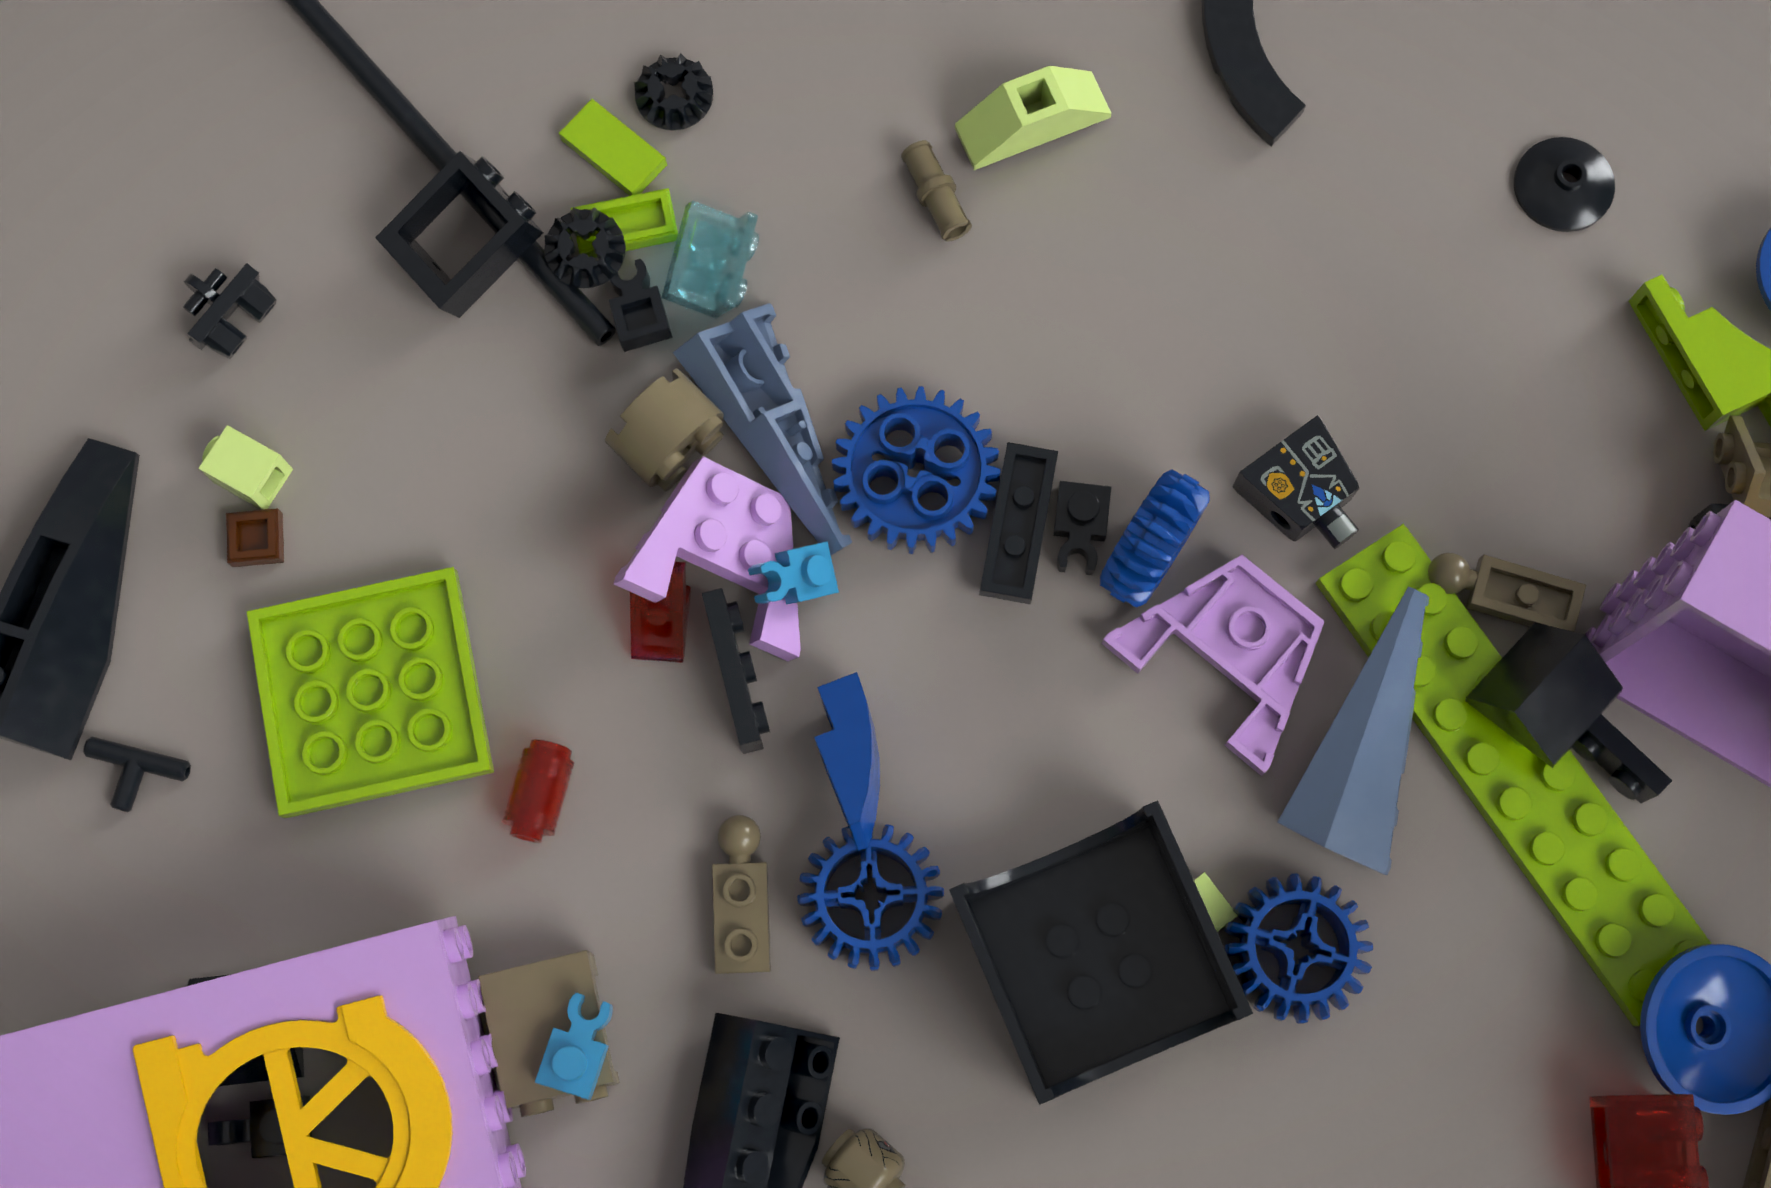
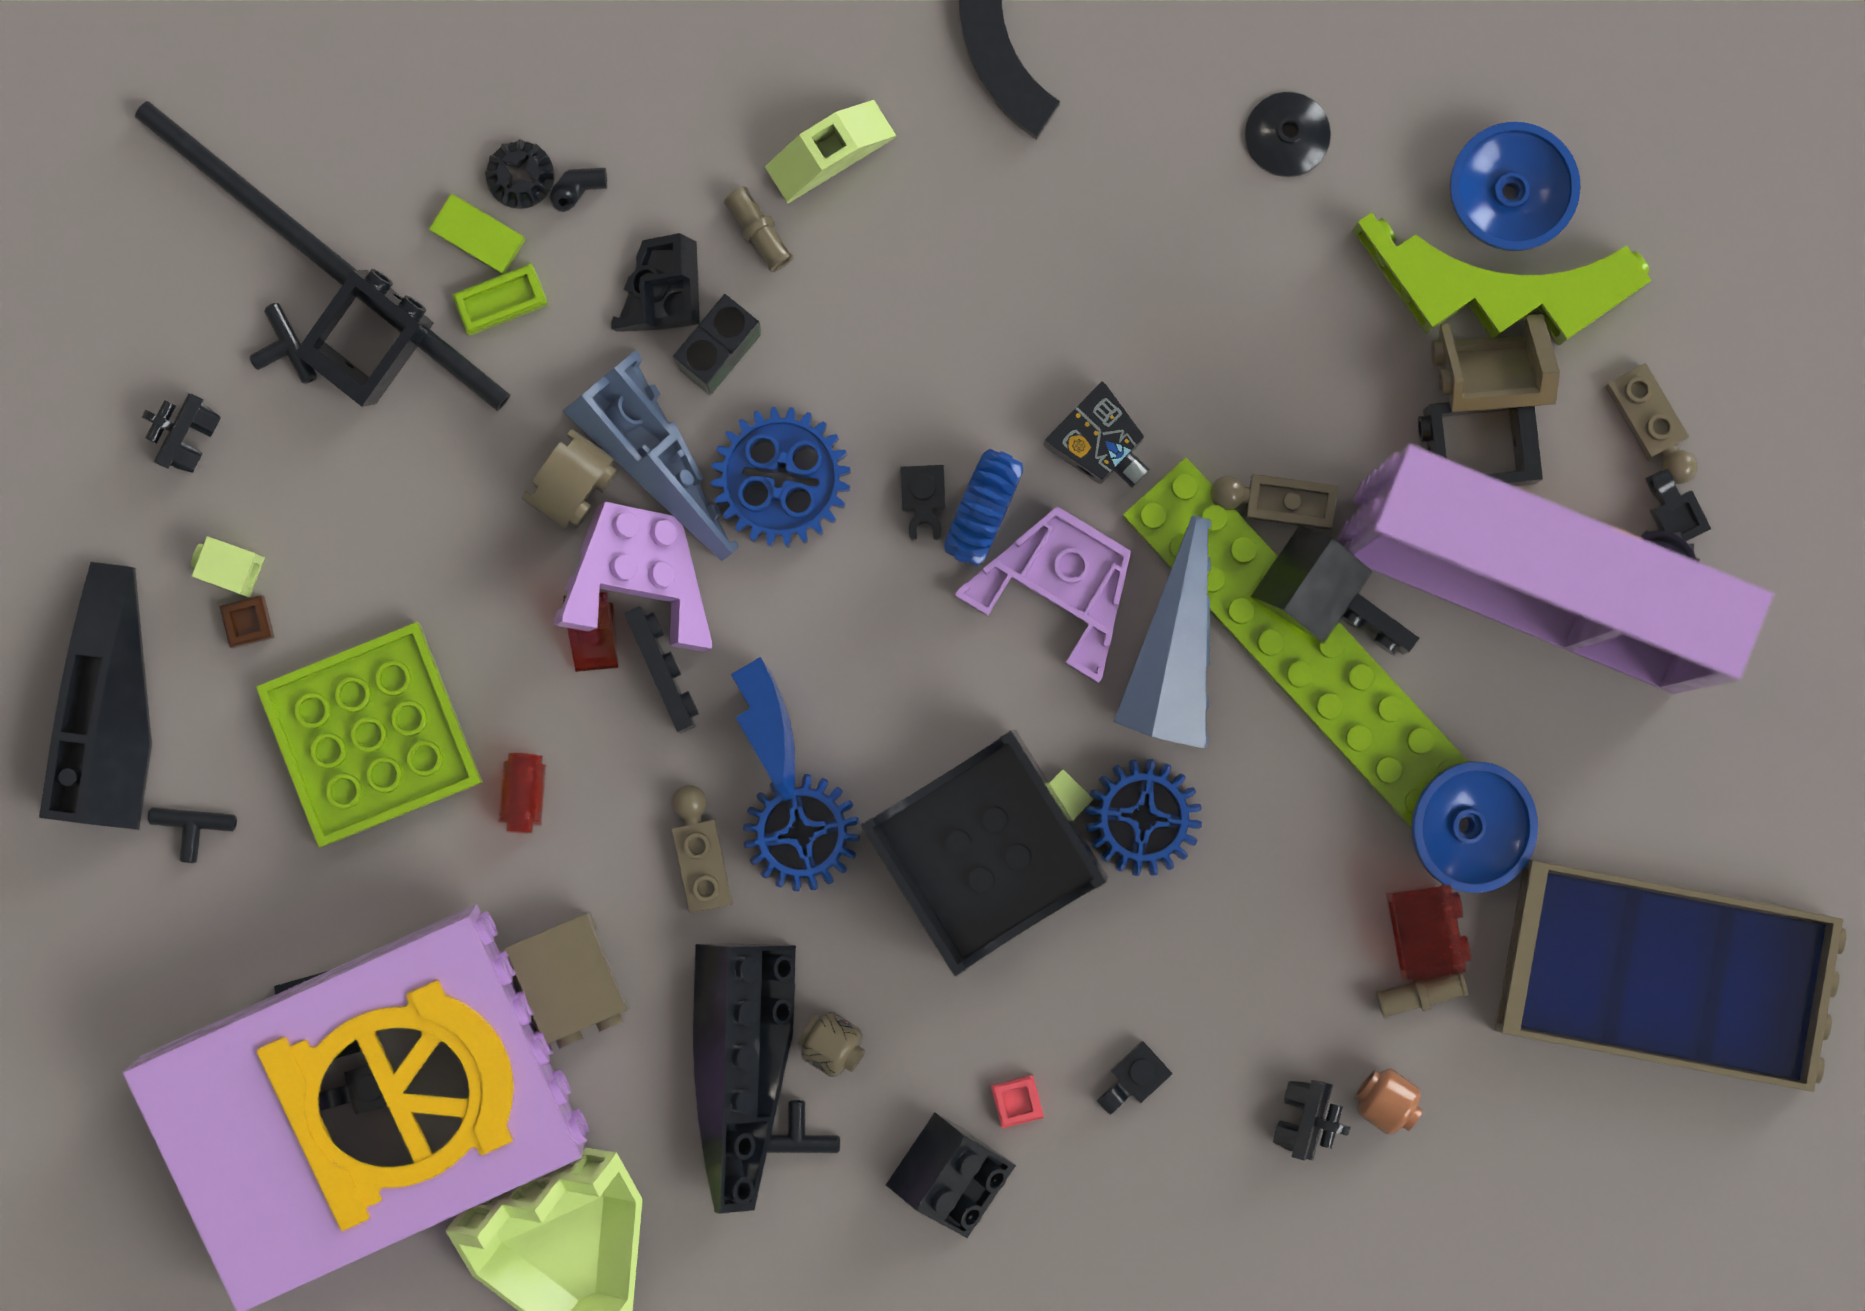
camera: 10 degrees left, 10 degrees up
dark azure plate [535,993,613,1100] -> none
black gear [544,207,626,288] -> none
black plate [609,259,673,352] -> none
clear light blue bracket [661,200,759,319] -> none
dark azure plate [748,541,839,605] -> none
black plate [979,442,1058,605] -> none
none -> black piece [250,303,317,384]
none -> black arm [550,167,607,212]
none -> black slope [611,233,700,332]
none -> black piece [672,294,761,395]

